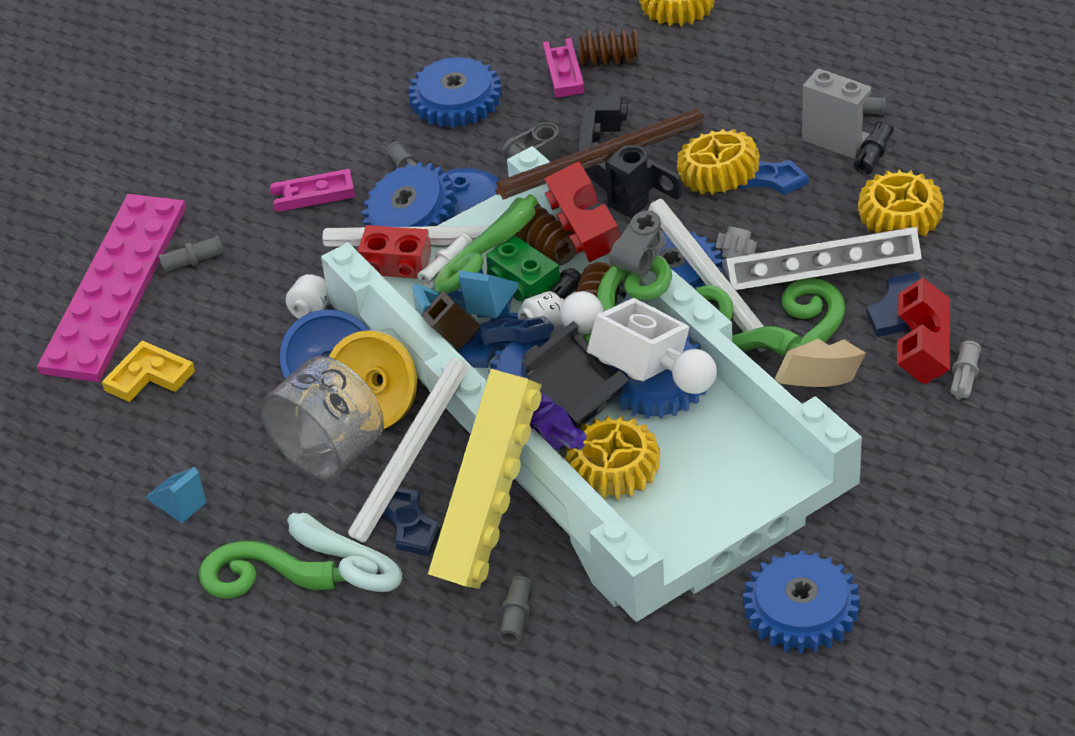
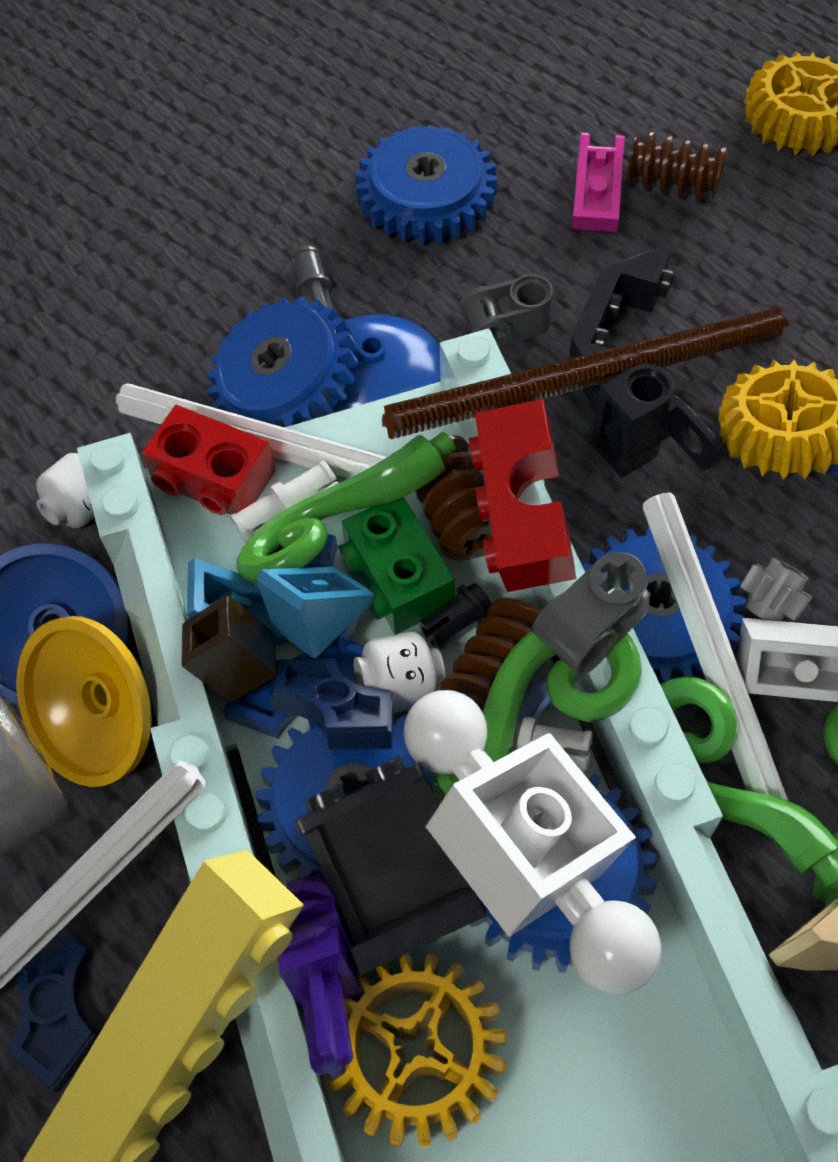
camera: 15 degrees right, 15 degrees up
dark pink hinge [270,169,355,212] -> none

